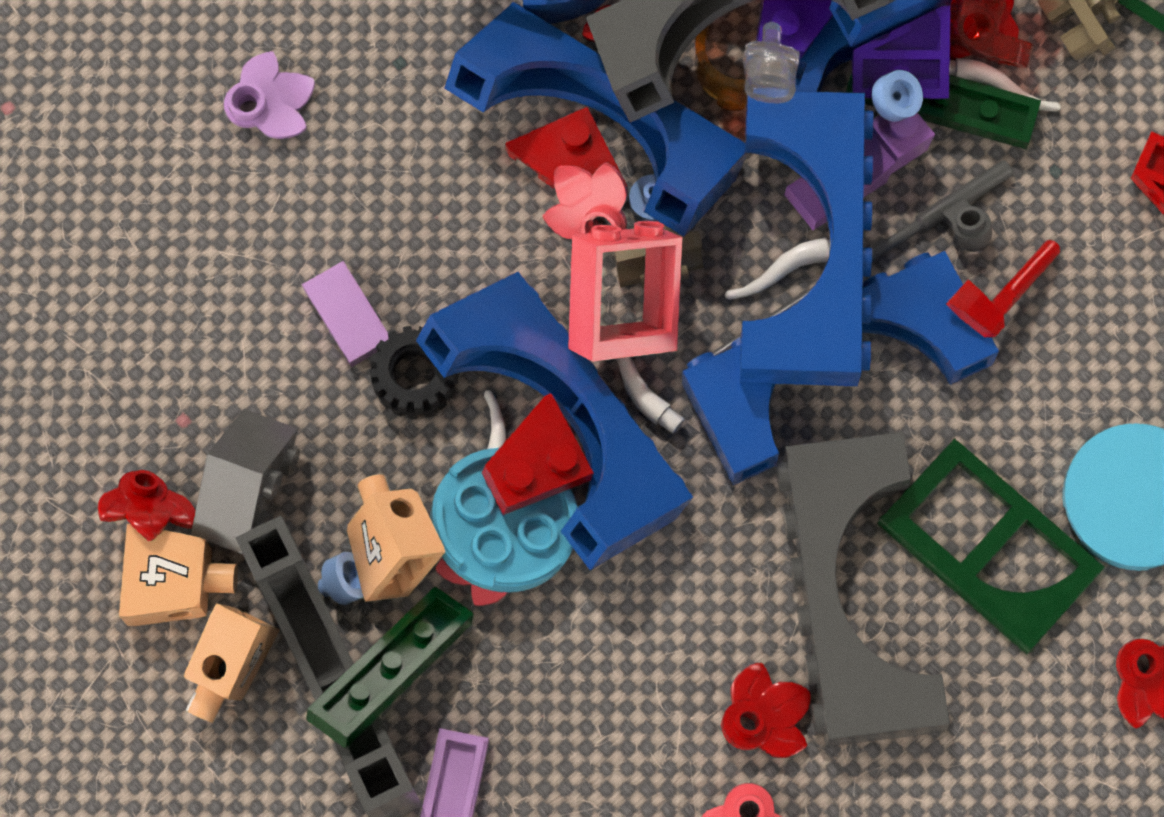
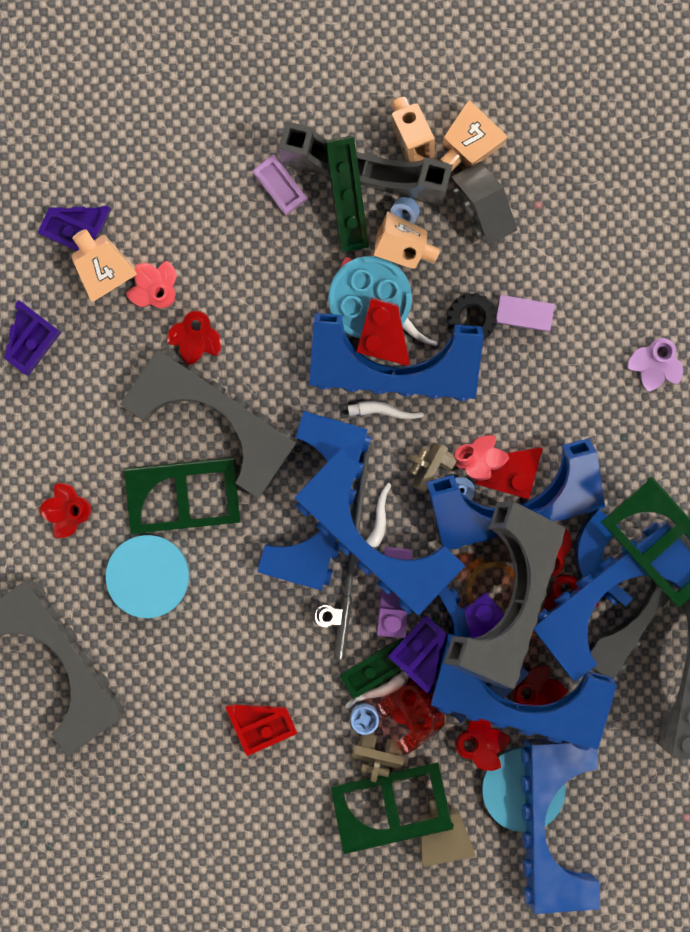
camera: 125 degrees right, 15 degrees up
red plate [98,470,196,541] -> none
coral window [568,221,682,362] -> none
clear piece [743,22,800,104] -> none
light blue tile [872,70,923,122] -> none
red piece [946,240,1061,338] -> none
none -> light blue wheel [351,703,379,735]

